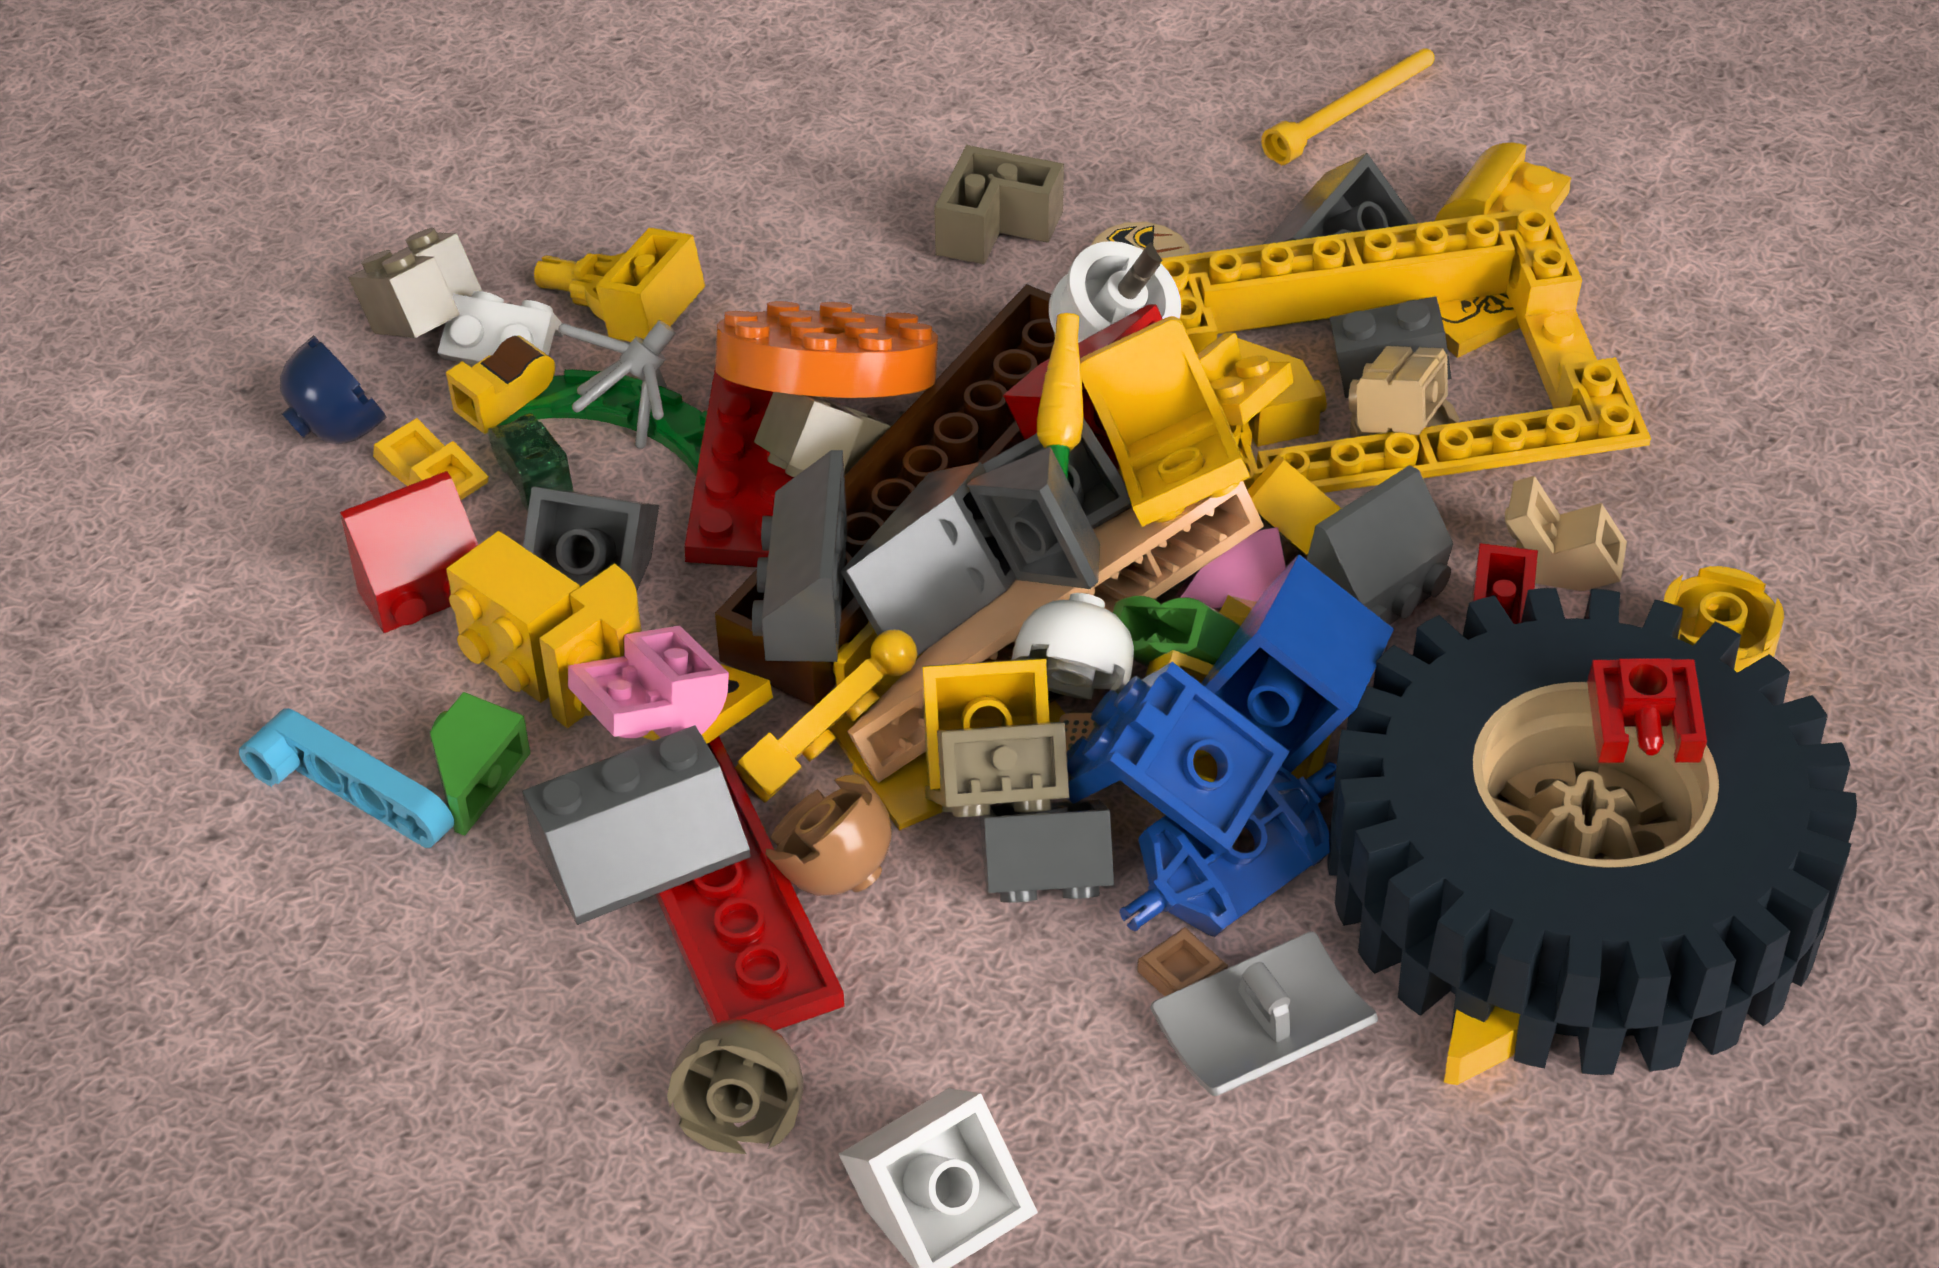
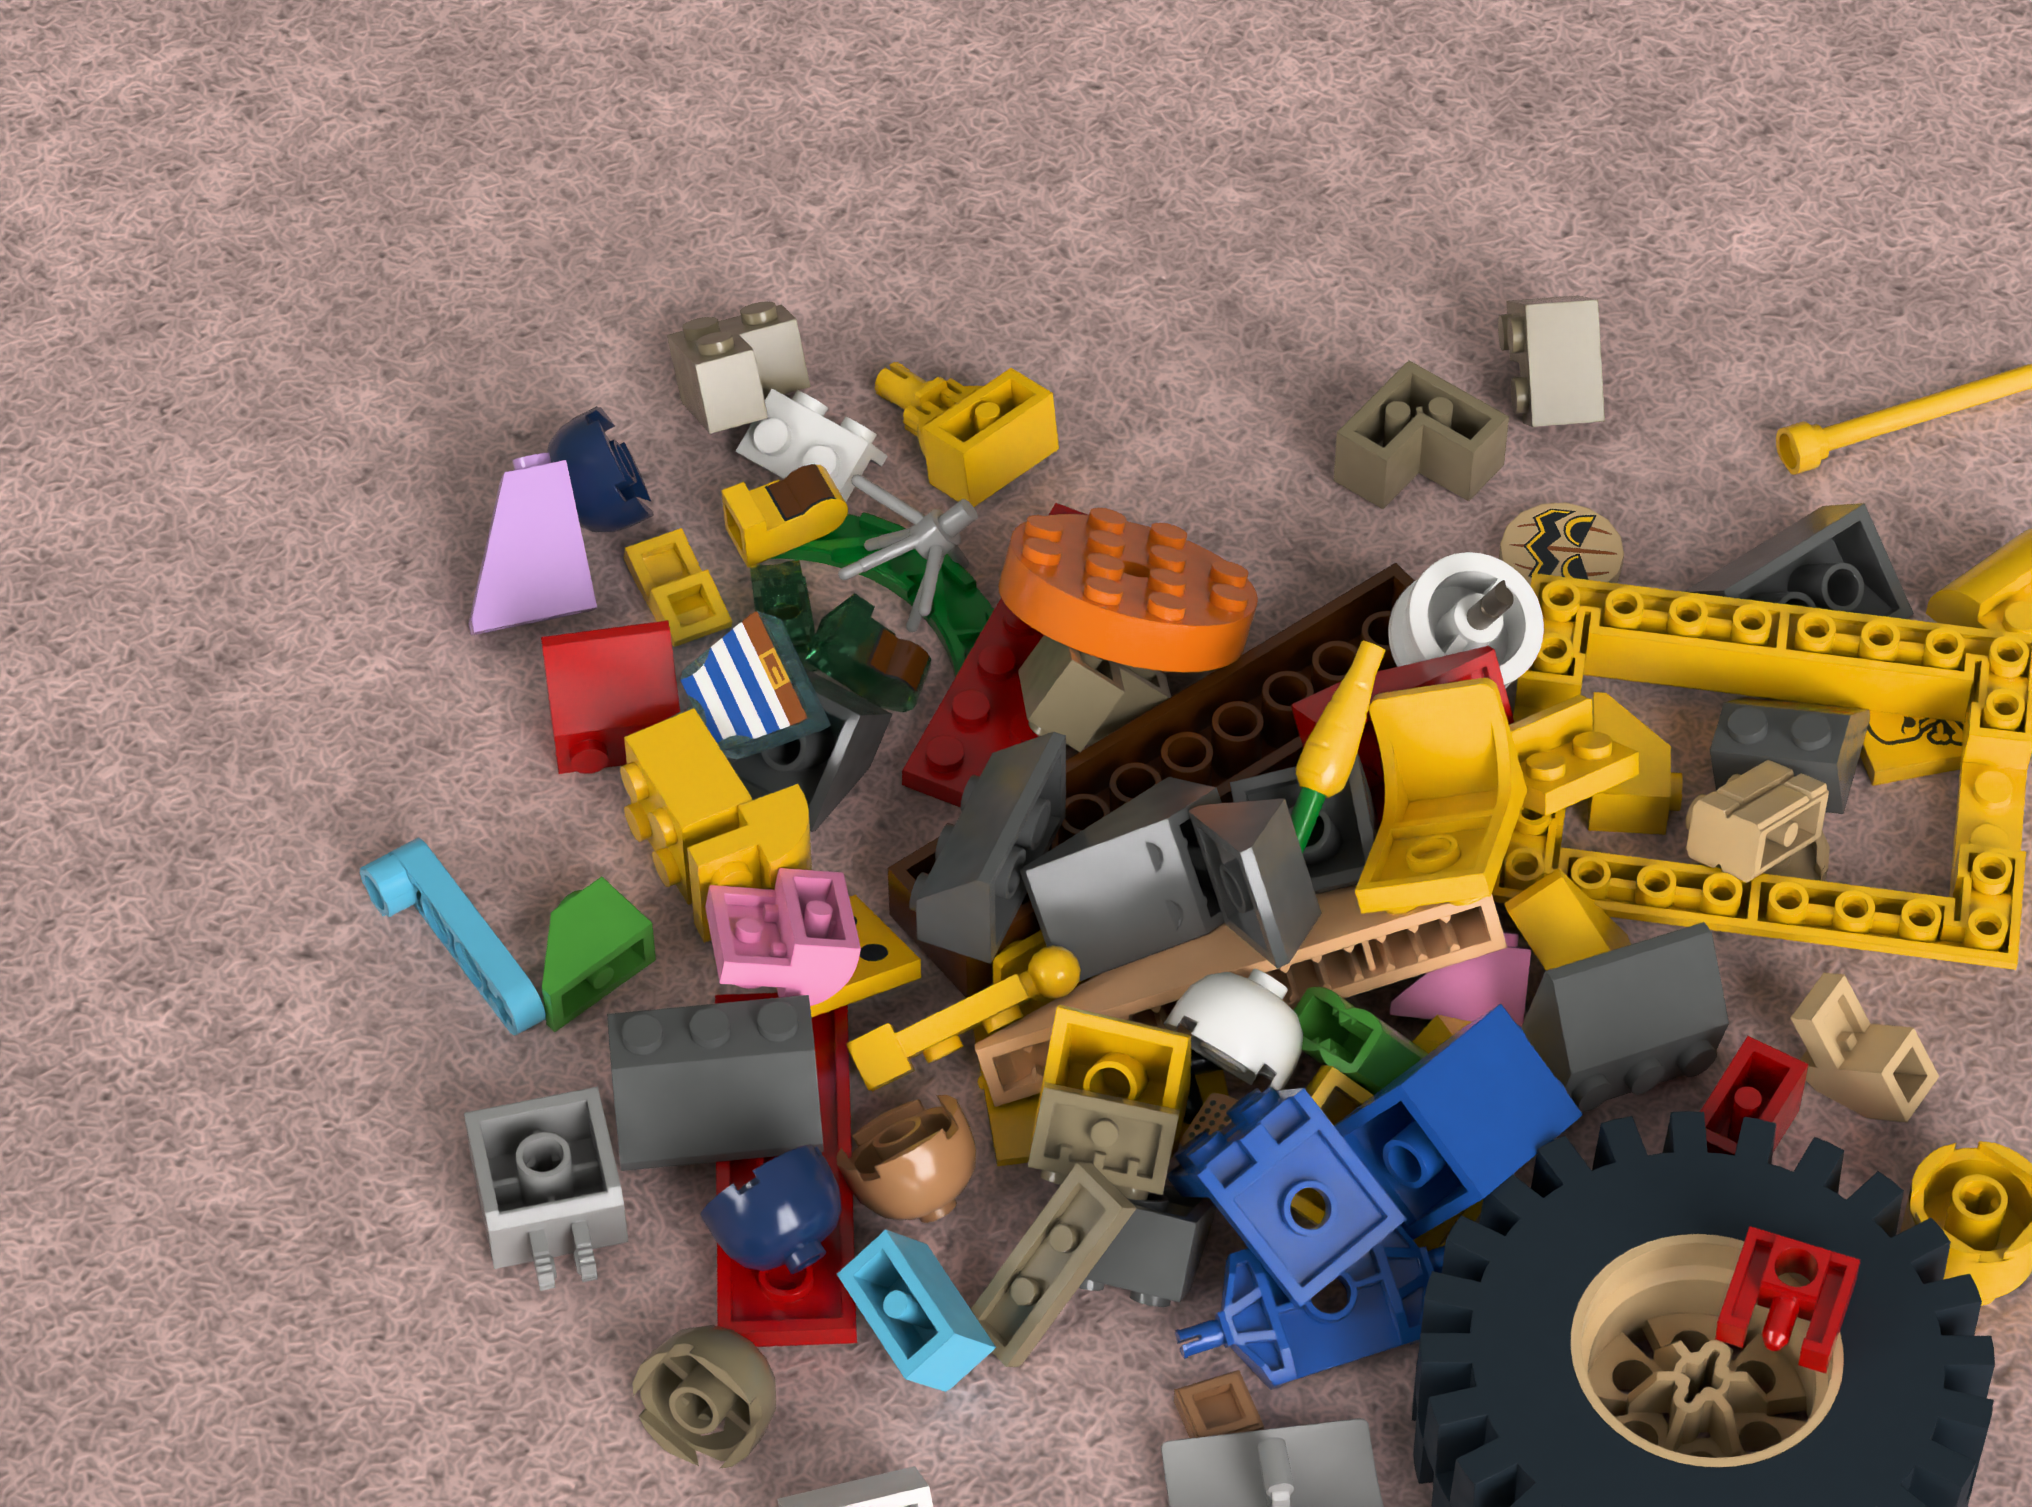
camera: 20 degrees right, 5 degrees up
none -> light grey hinge [464,1086,628,1291]
none -> lavender slope [468,453,597,636]
none -> torso [668,611,831,760]
none -> dark blue cylinder [700,1144,842,1274]
none -> clear green leg [805,593,931,712]
none -> medium azure brick [837,1229,996,1392]
none -> dark tan plate [971,1163,1137,1367]
none -> brick [1498,295,1605,427]

